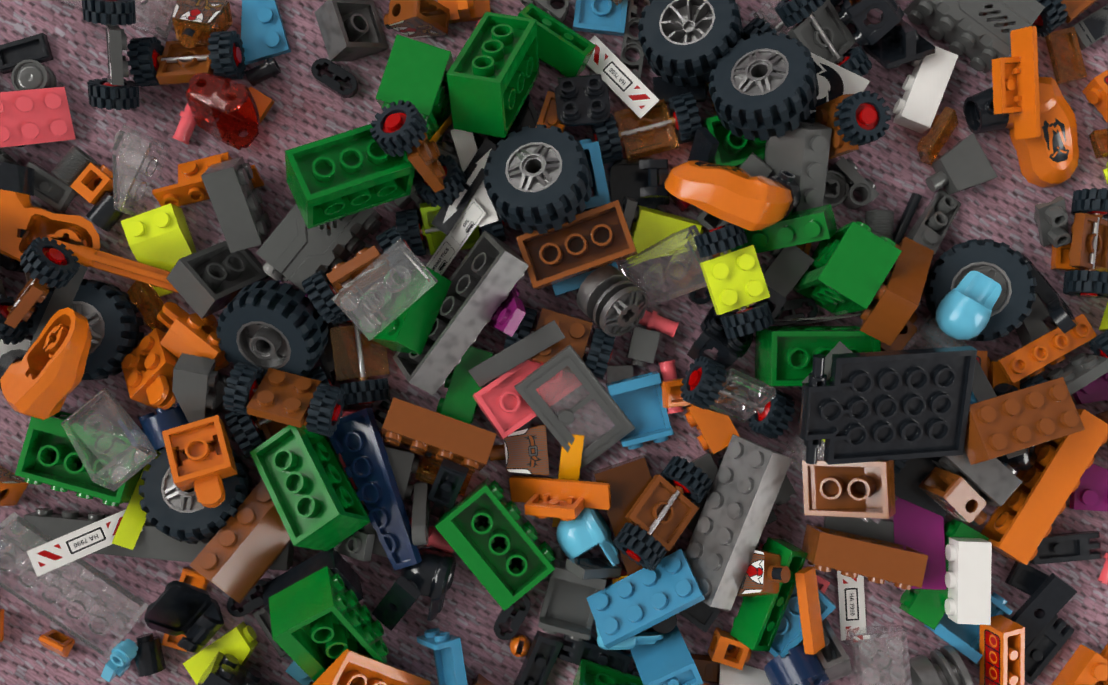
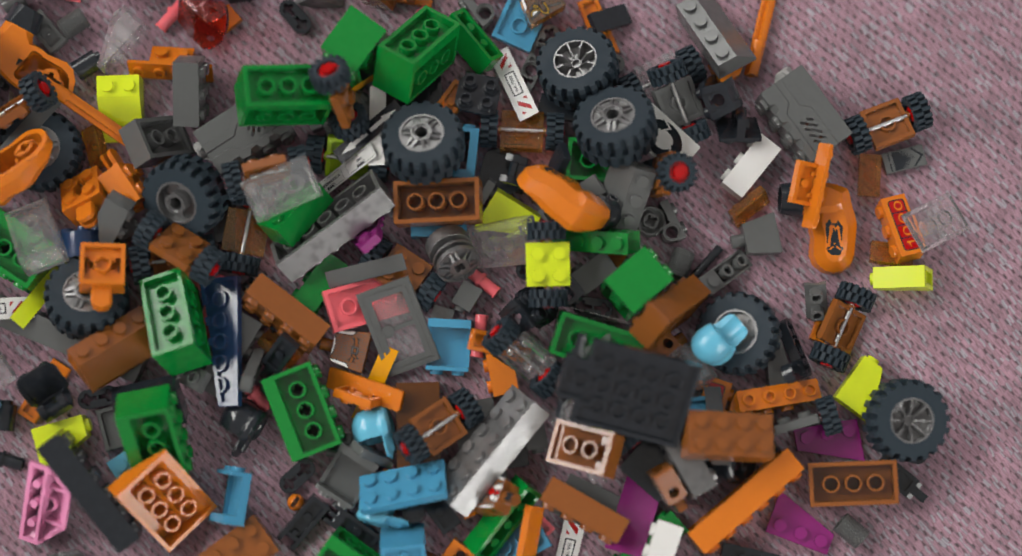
camera: 15 degrees right, 5 degrees down
orange brick [70,162,119,205] -> none
black tile [372,576,422,631] -> none

